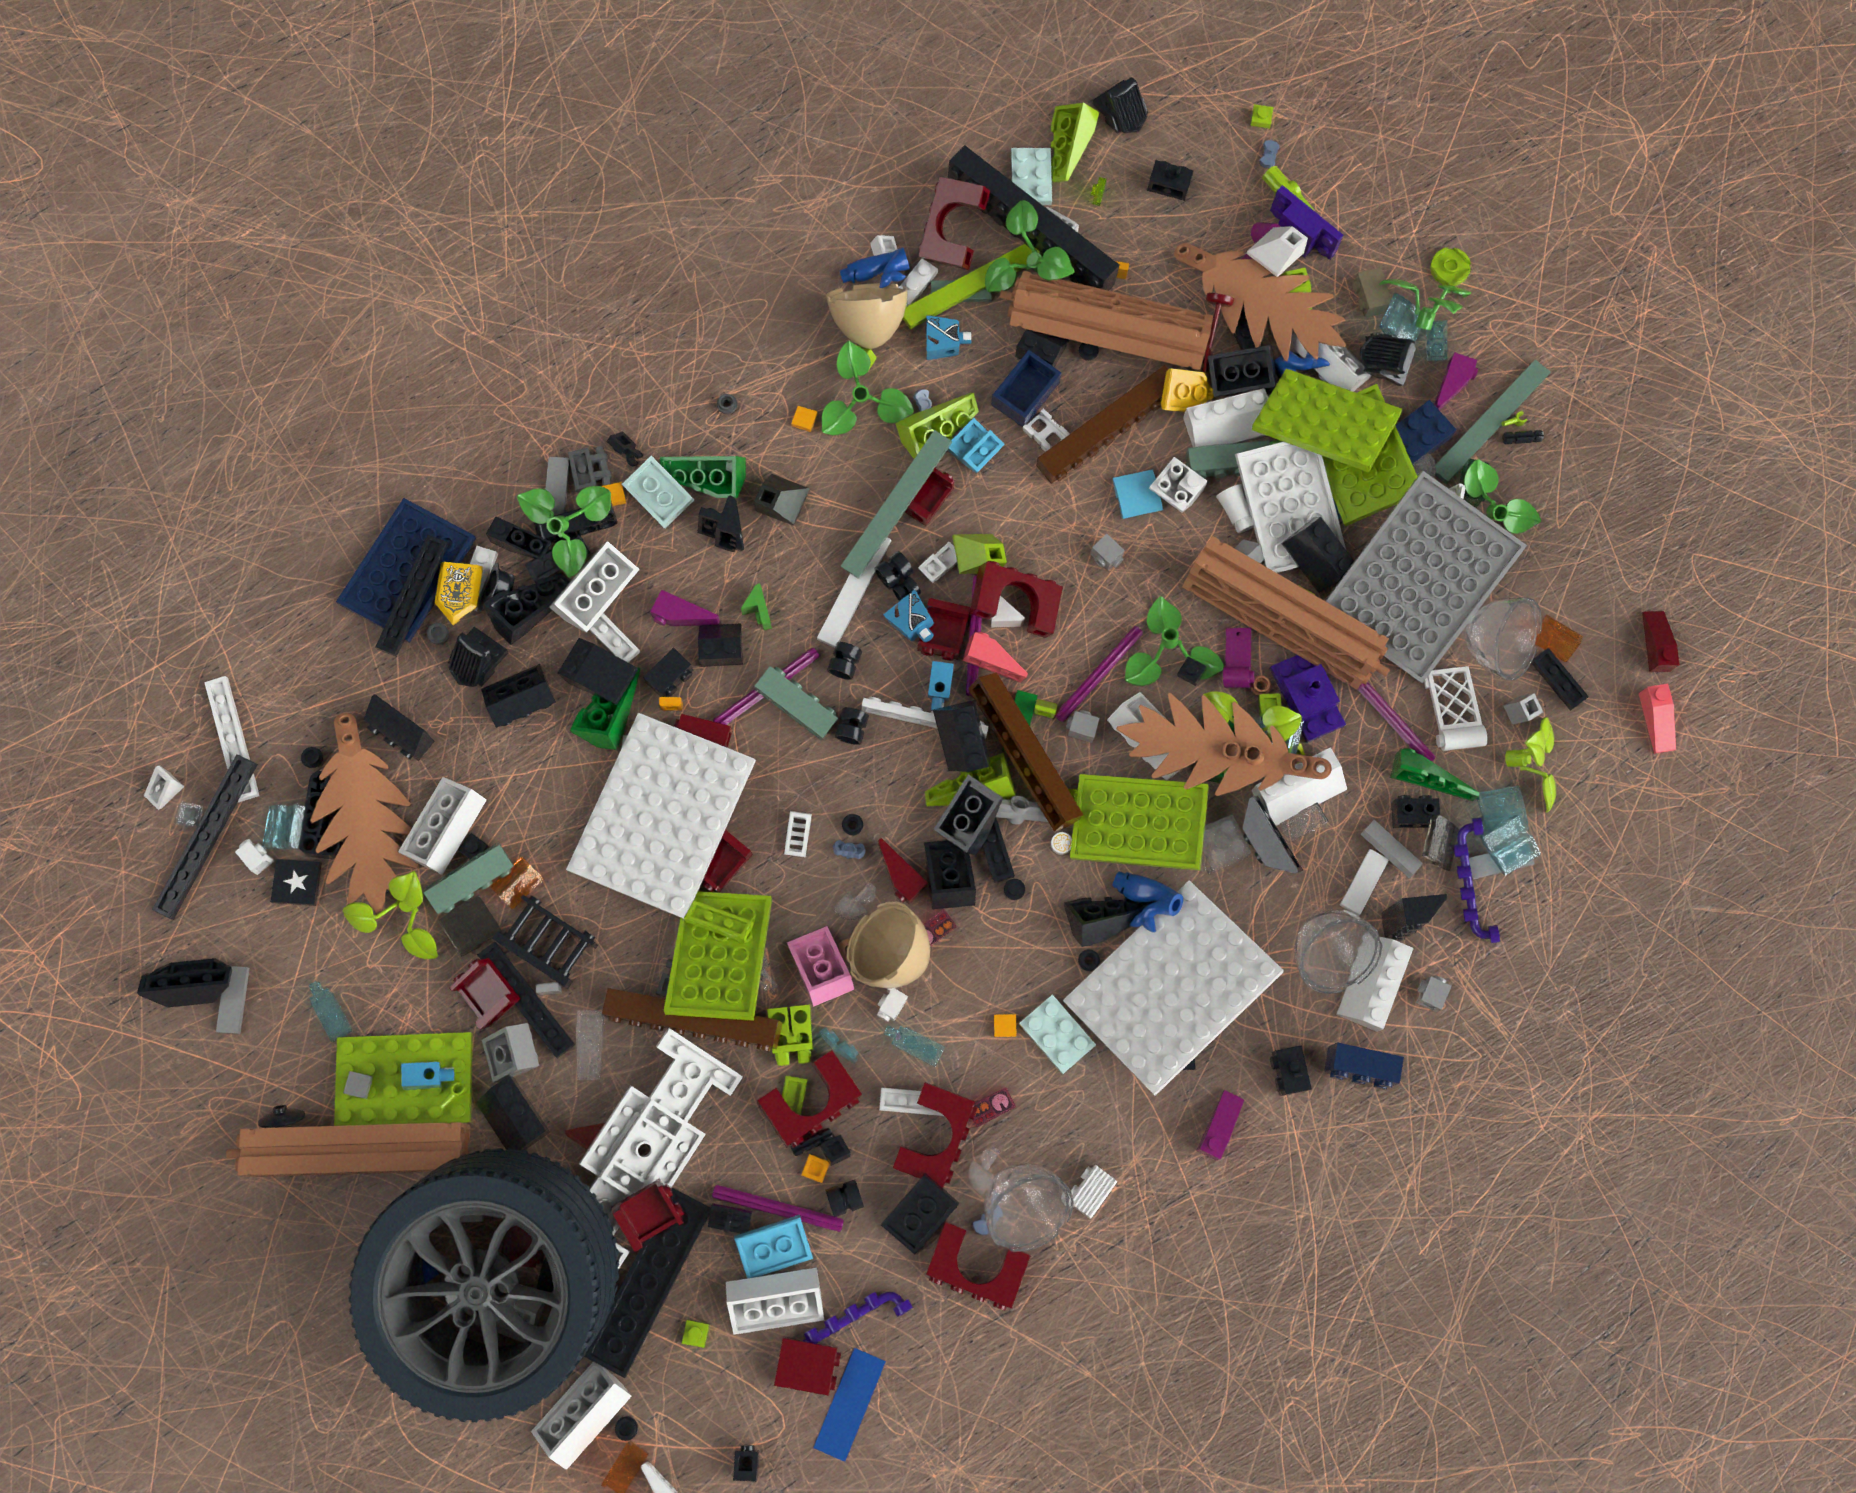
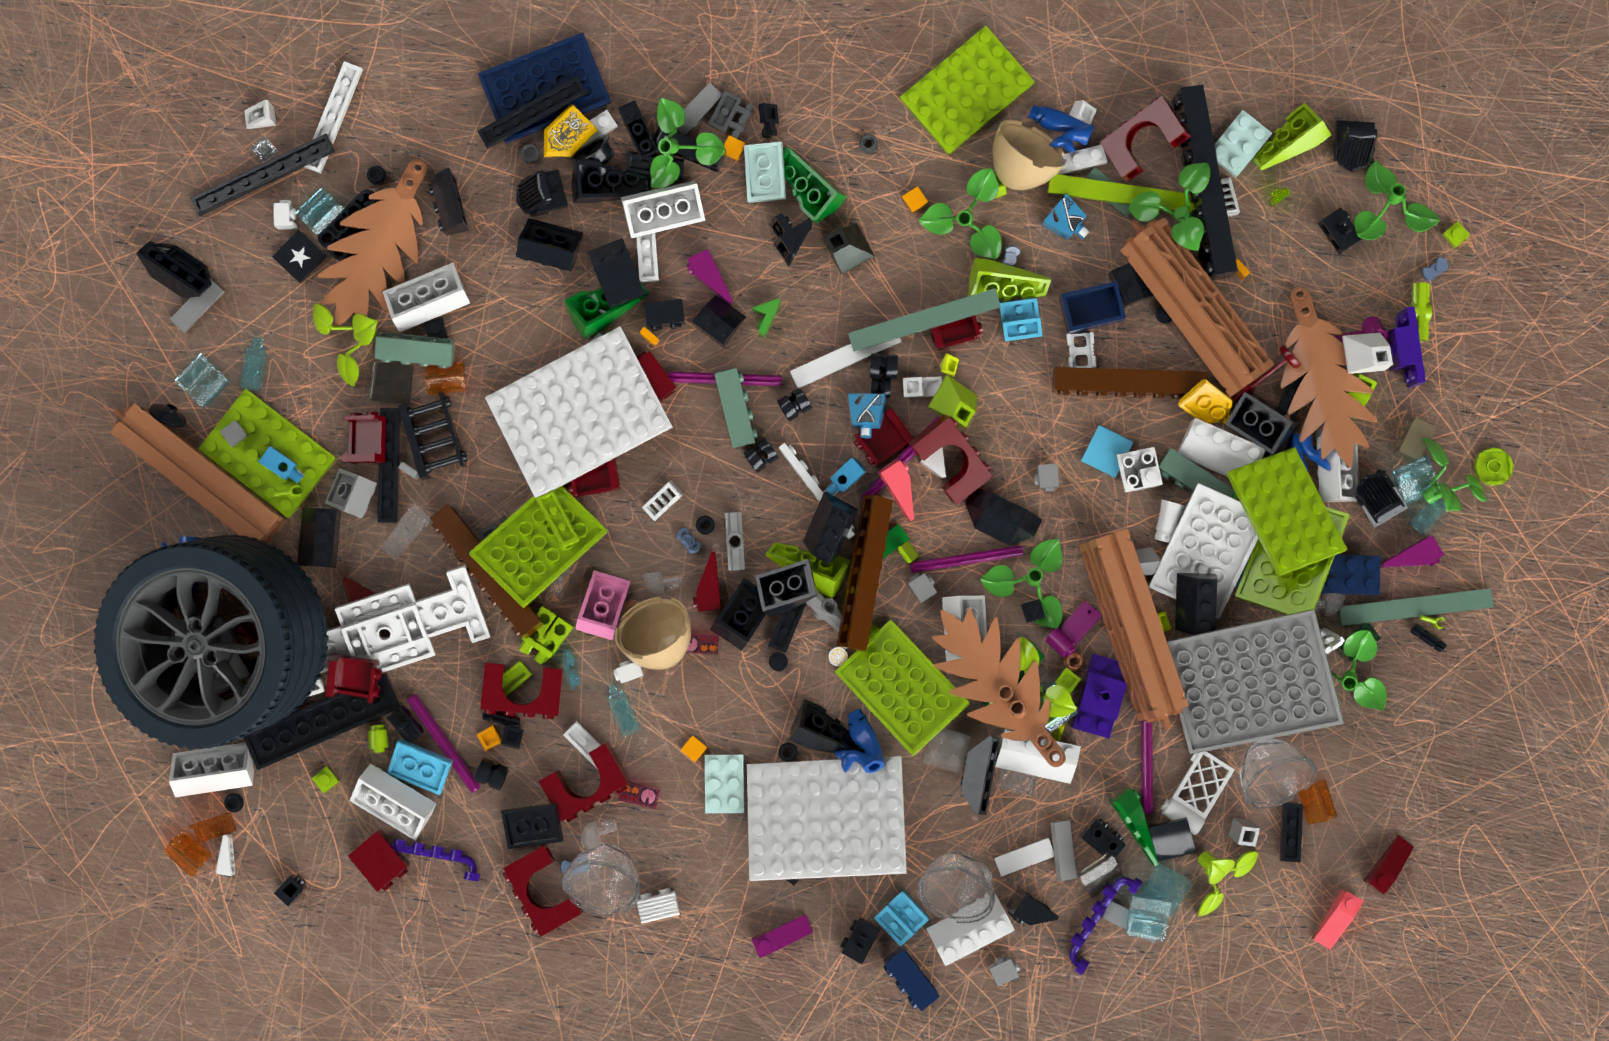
camera: 40 degrees right, 10 degrees up
blue sticker [813,1348,886,1462] -> none
none -> clear light blue slope [174,353,231,409]
none -> lime brick [367,725,389,753]
none -> light grey piece [725,512,745,571]
none -> medium azure slope [874,889,930,946]
none -> lime plate [900,26,1035,155]
none -> neon yellow slope [940,353,959,377]
none -> black wedge [965,488,1042,545]
none -> black slope [1149,817,1196,861]
none -> bright green plant [1354,160,1441,240]

